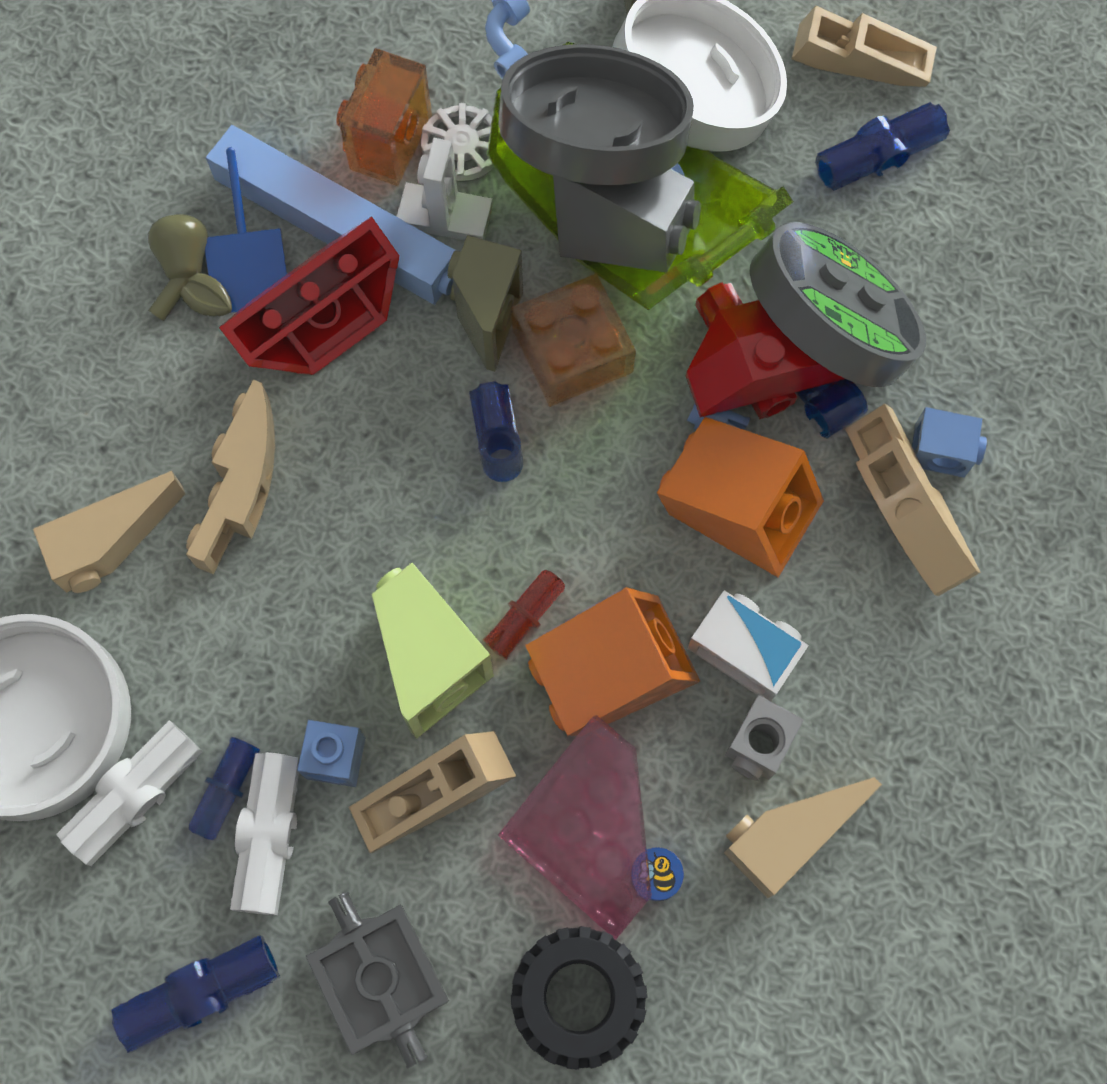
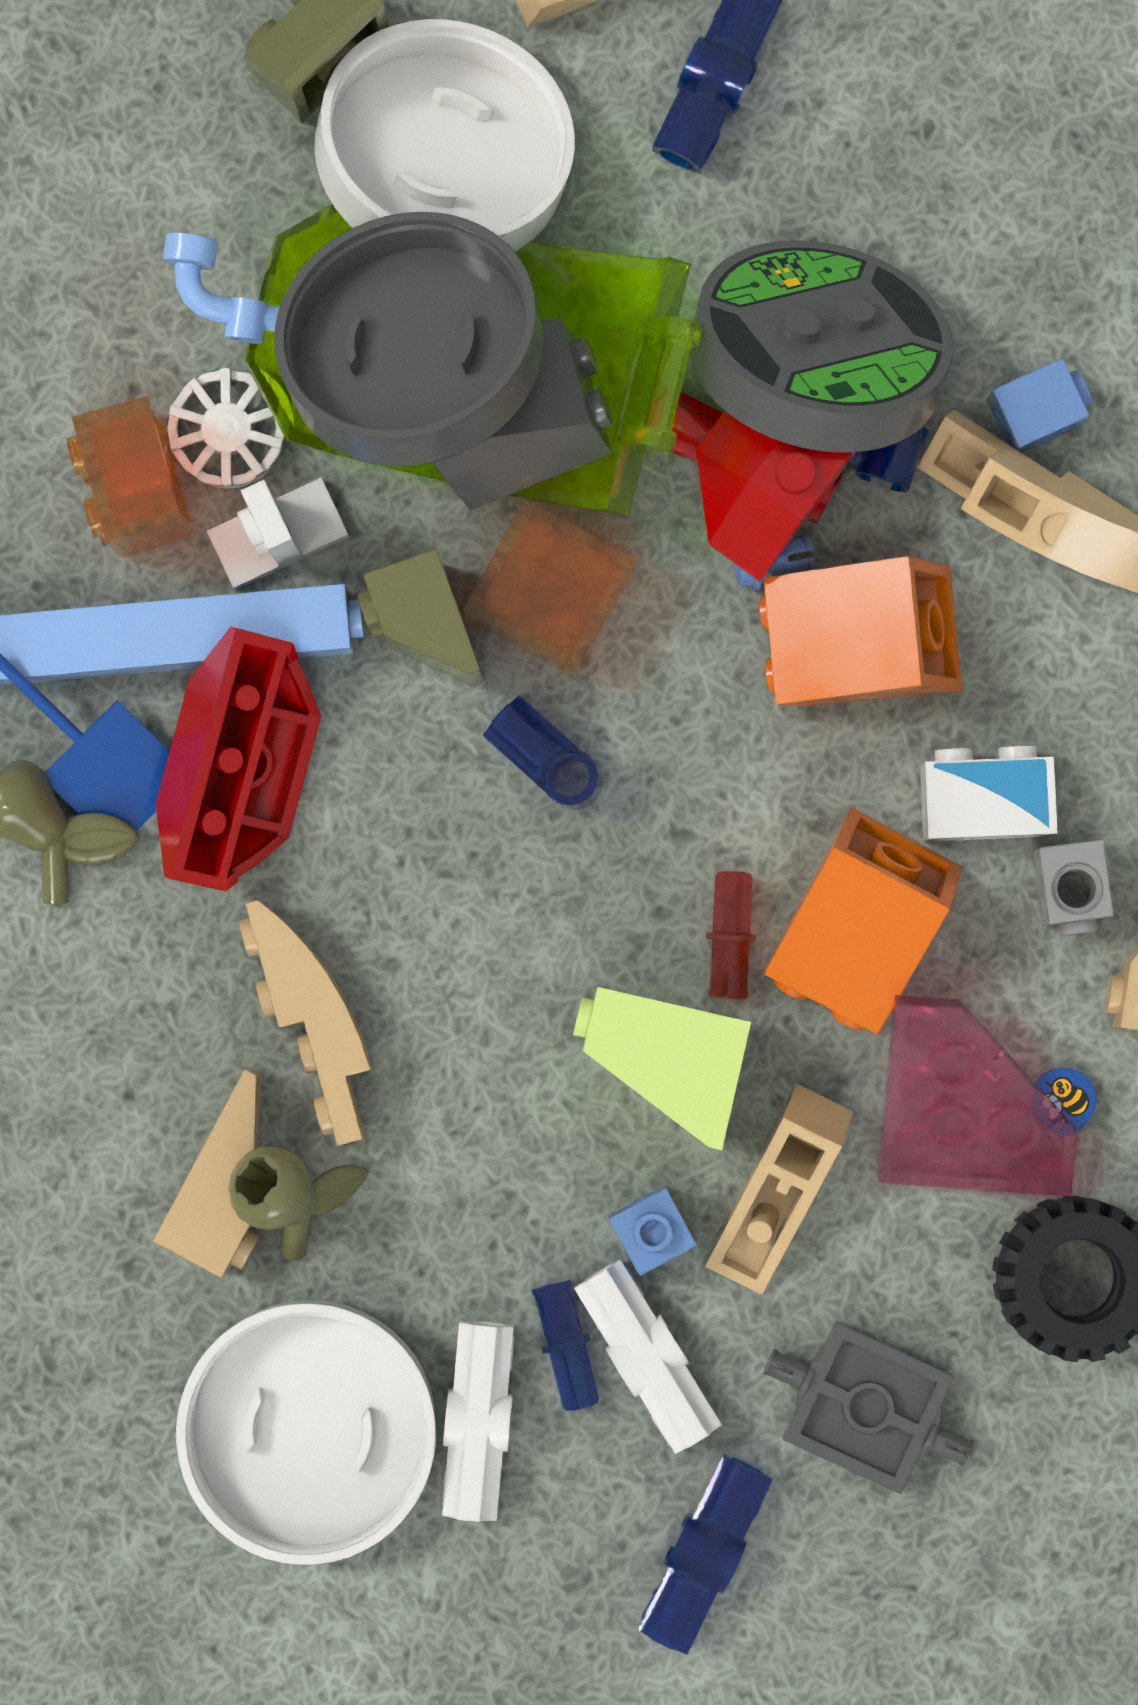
camera: 30 degrees left, 15 degrees up
none -> olive piece [229,1145,368,1260]

